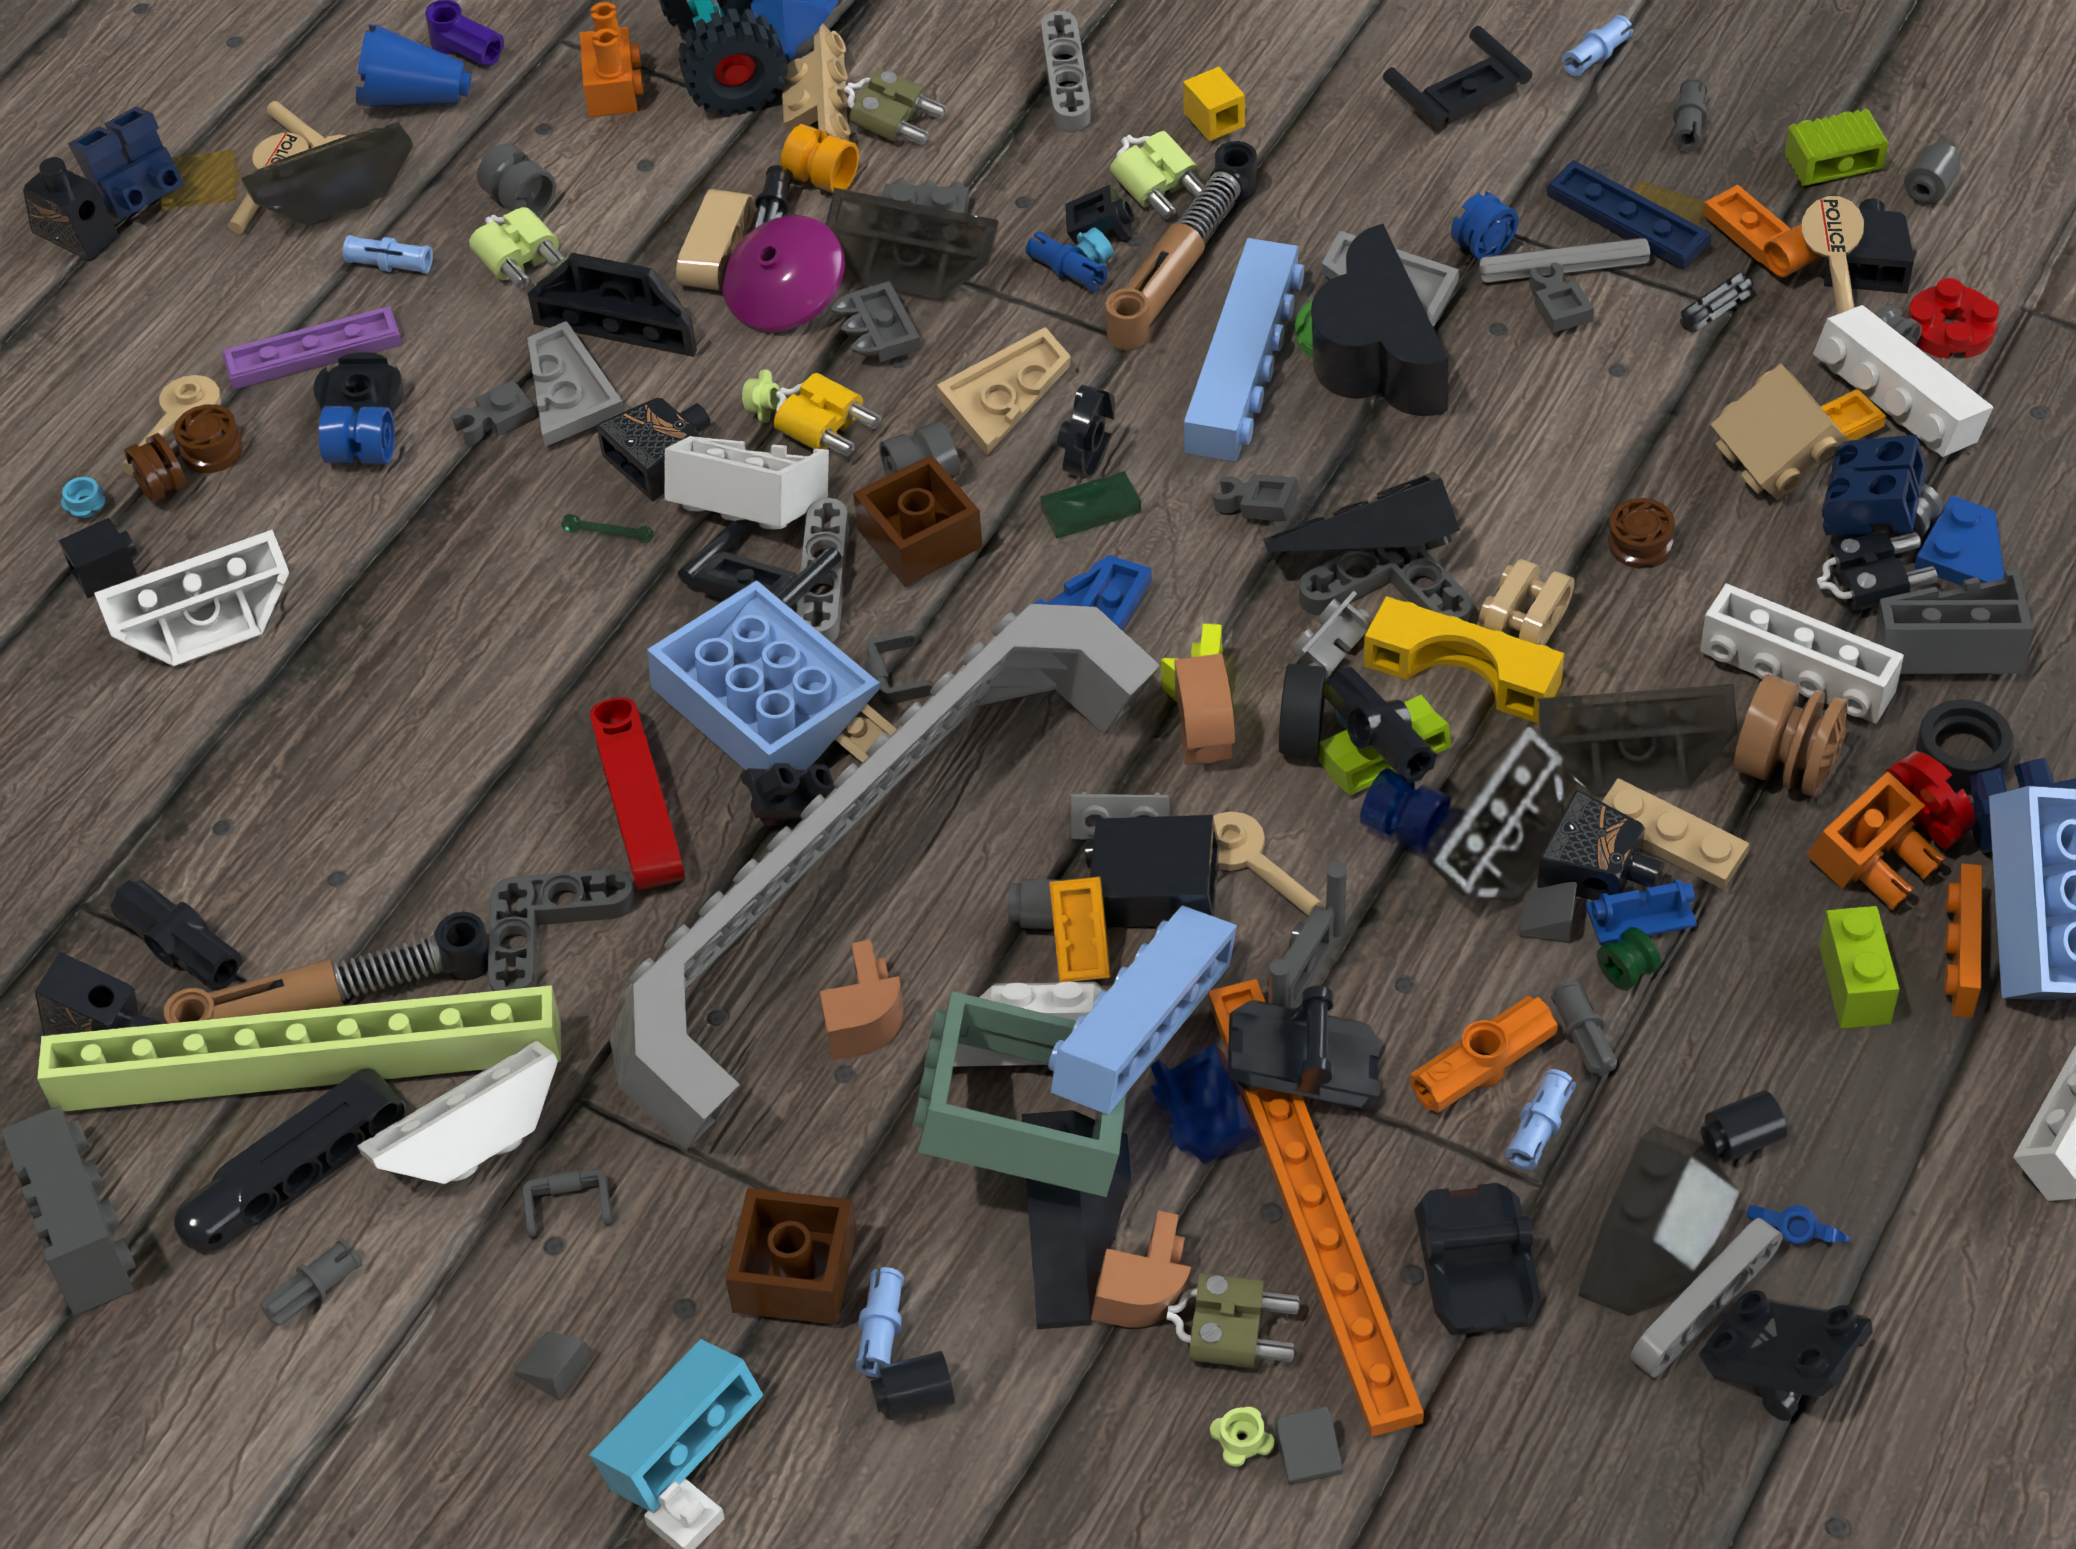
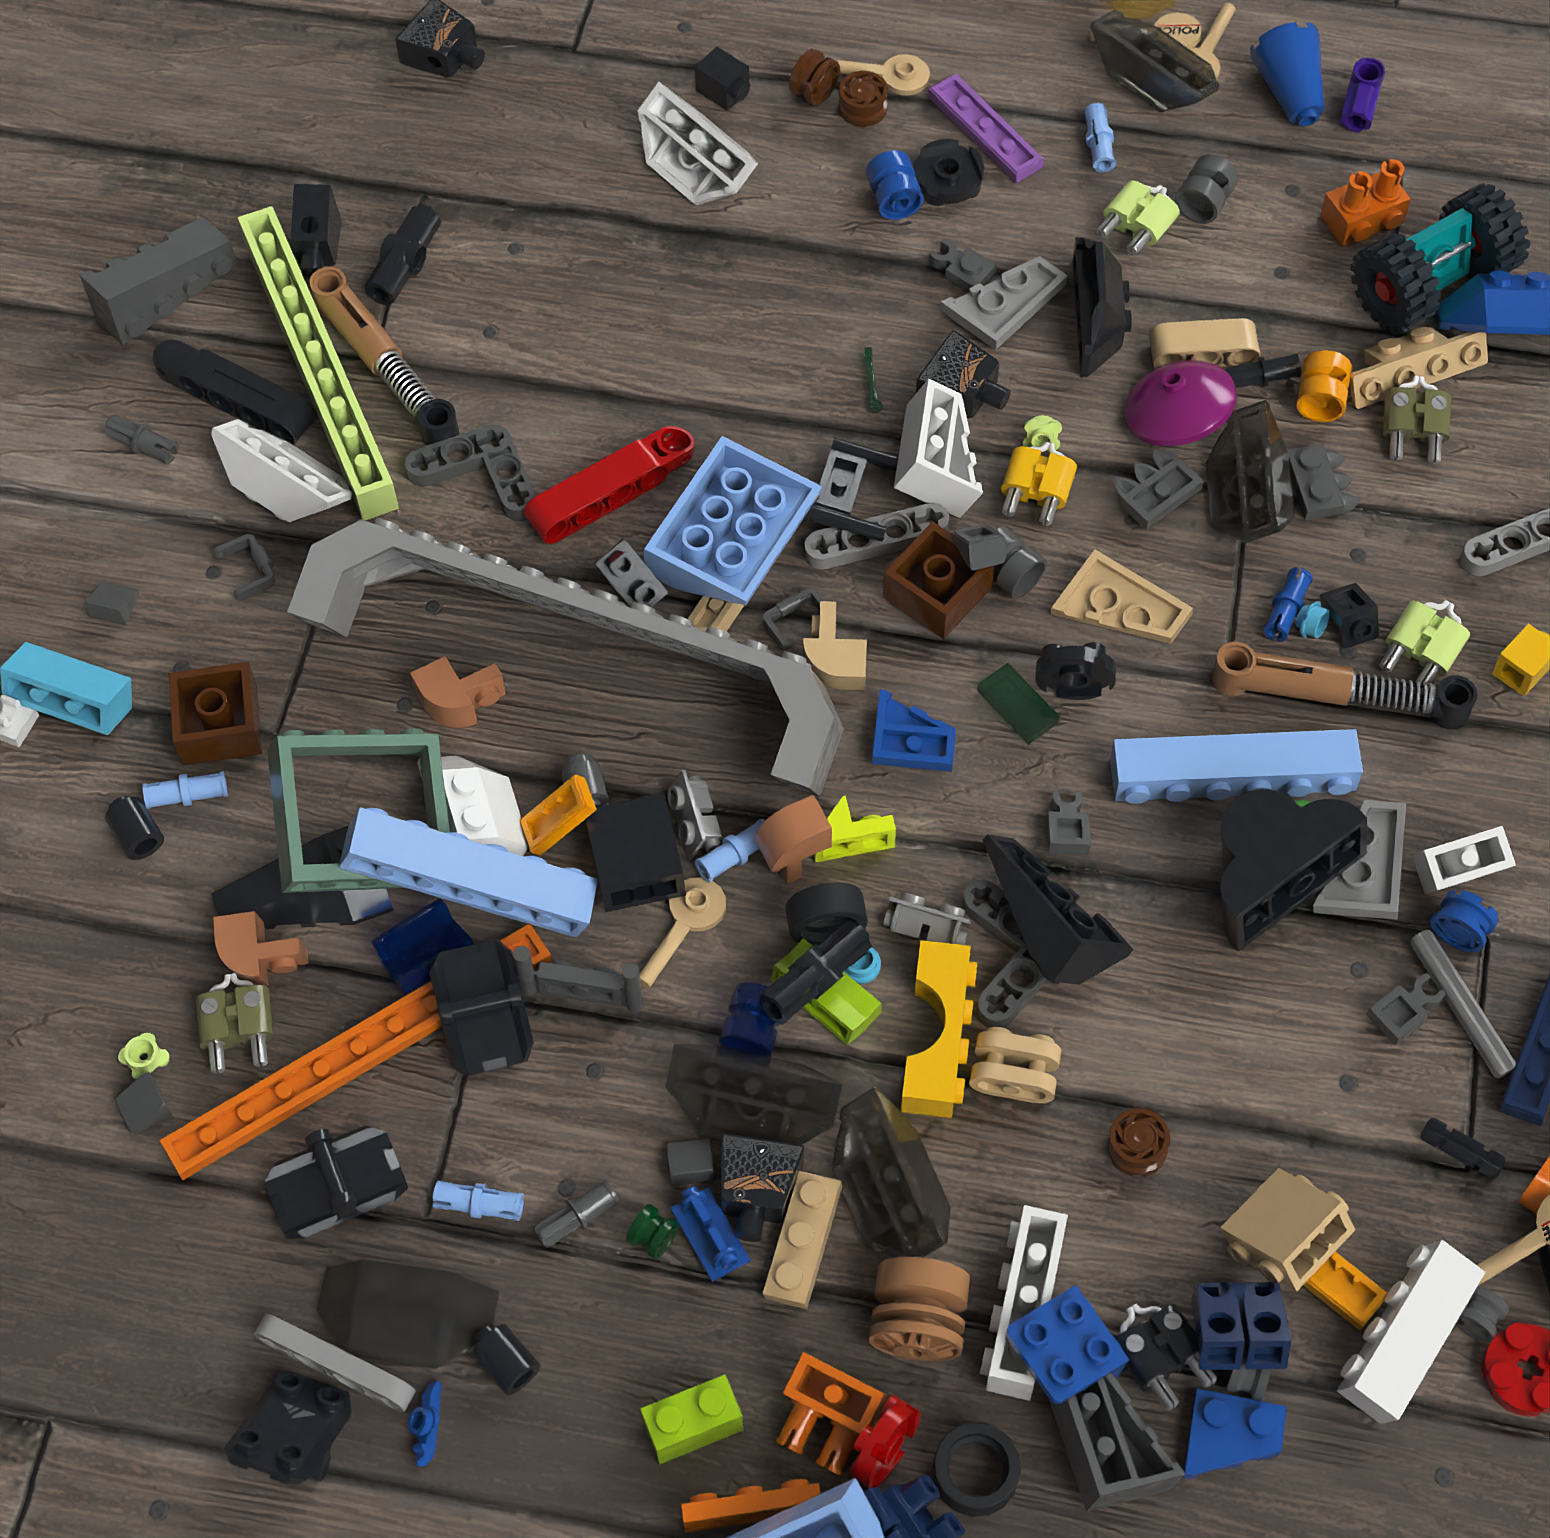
camera: 70 degrees right, 10 degrees up
medium azure plate [61,477,106,518] -> none
orange piece [1409,996,1558,1113] -> none
none -> light blue pin [695,819,765,882]
none -> tan brick [803,601,867,690]
none -> dark grey slope [952,524,1006,570]
none -> blue bracket [1006,1285,1129,1404]
none -> white brick [1412,826,1516,894]

